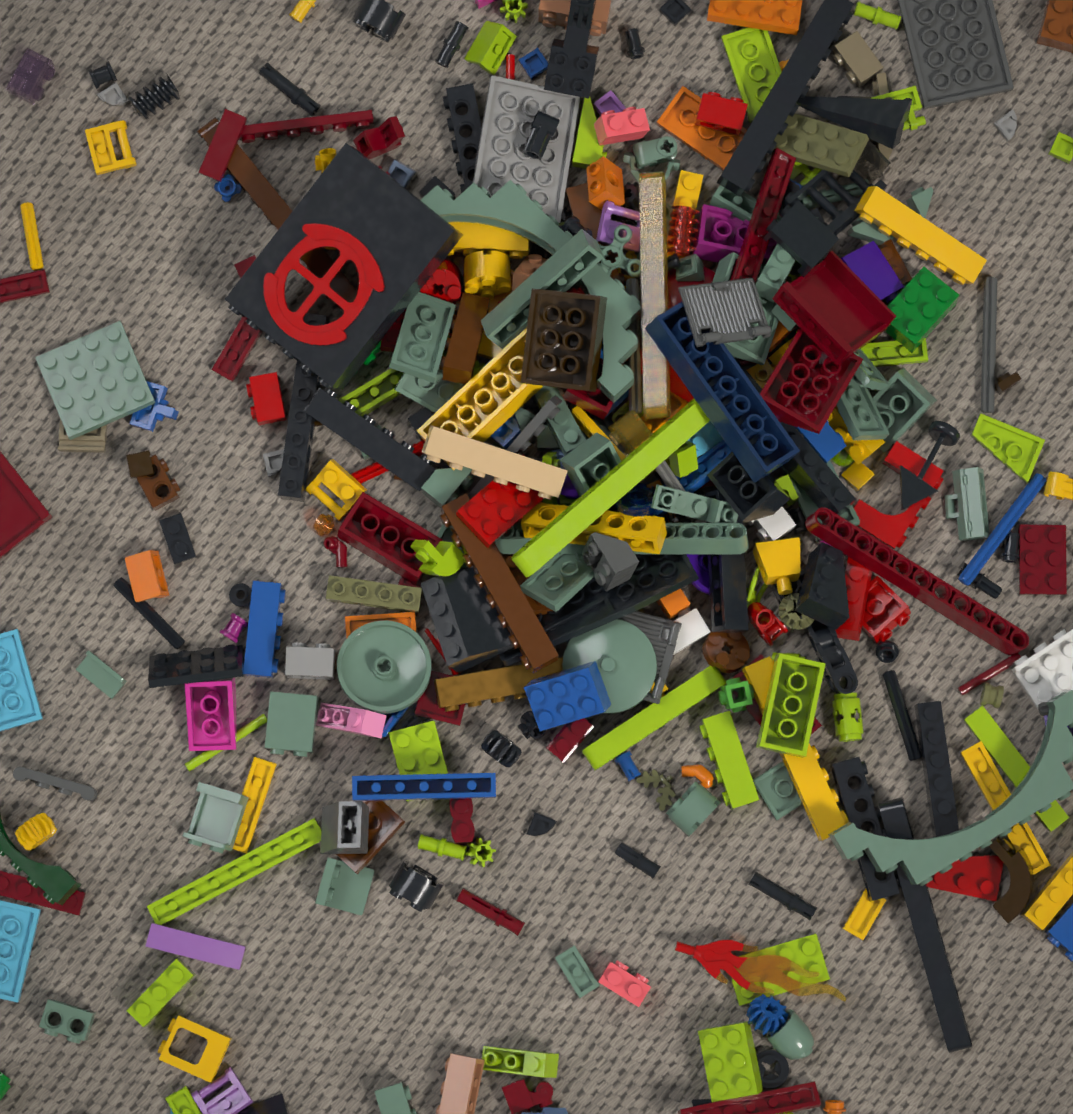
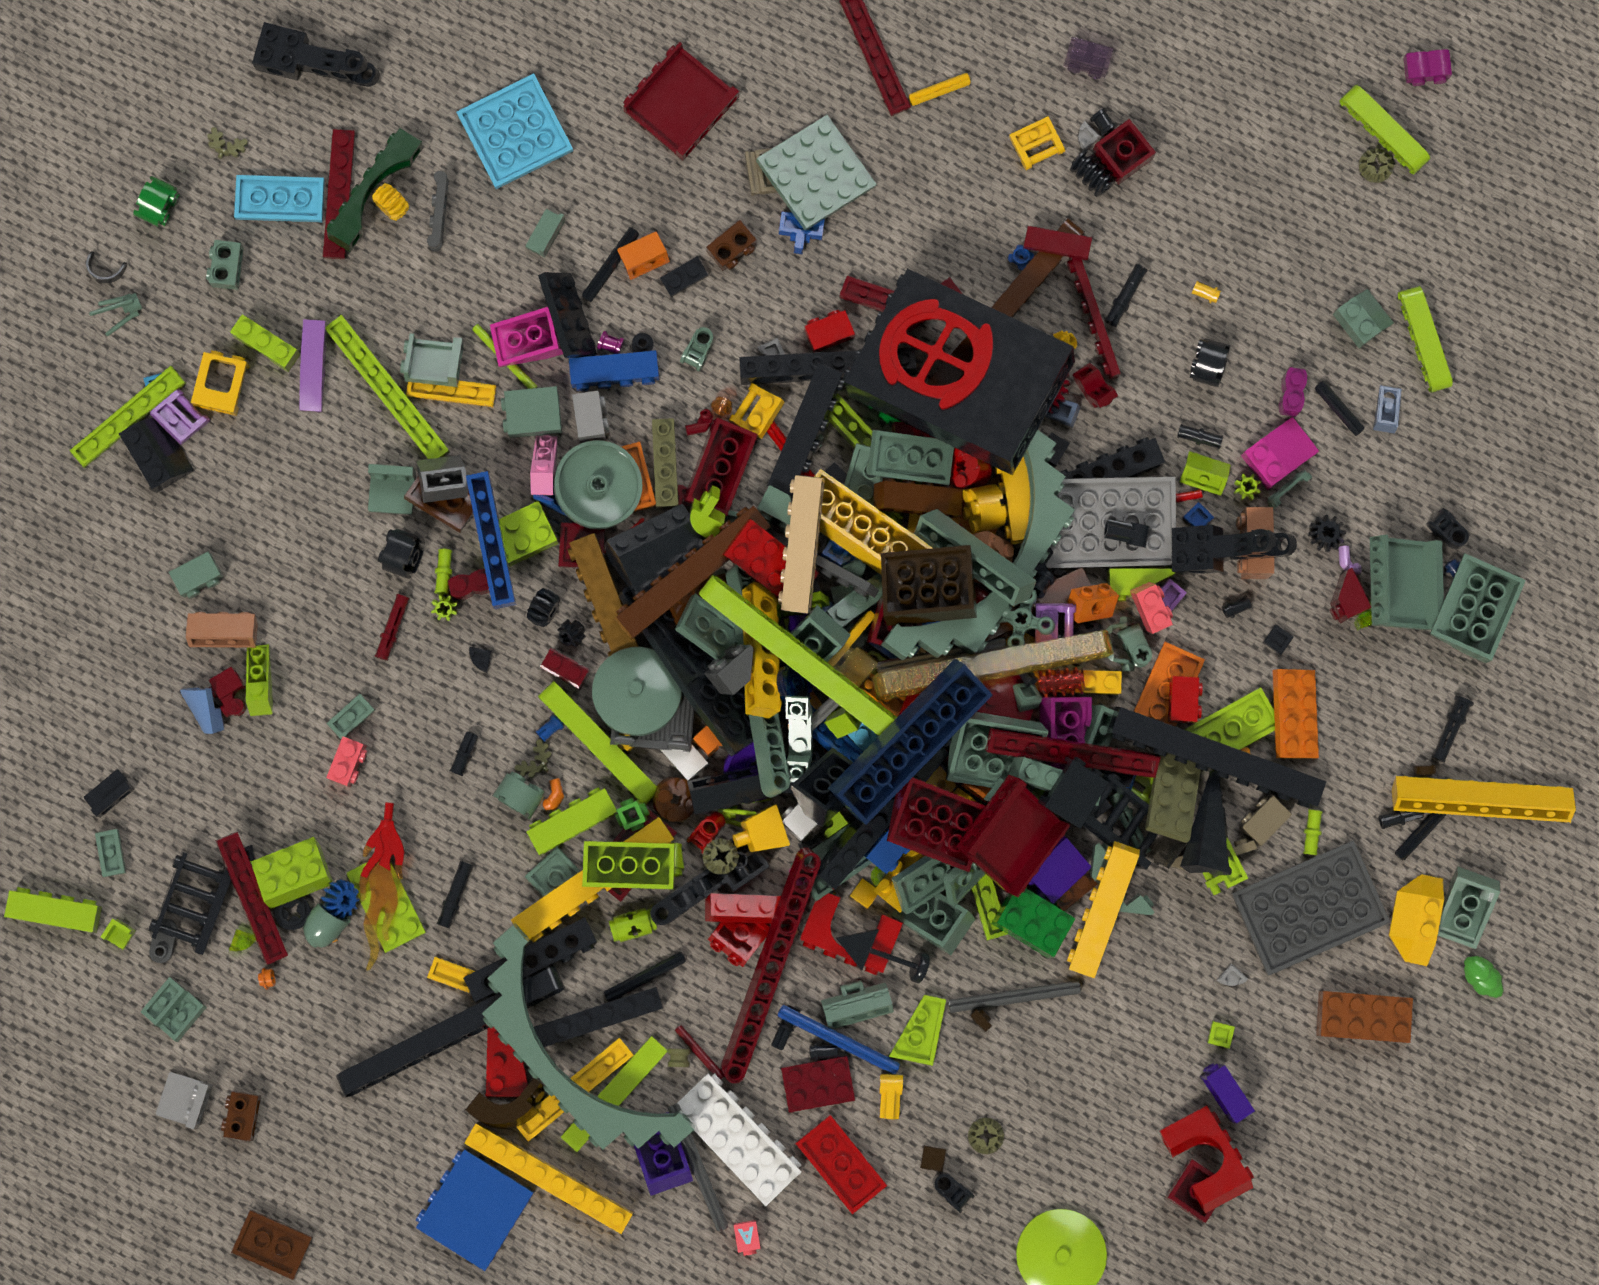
camera: 75 degrees right, 0 degrees up
dark brown tile [126,450,154,479] -> none
blue brick [524,661,611,731] -> none
dark grey window [678,278,771,347] -> none
black wedge [795,542,850,630] -> none
black plate [875,641,899,663] -> none
none -> sand green piece [680,327,714,372]
none -> dark red brick [1092,119,1156,185]

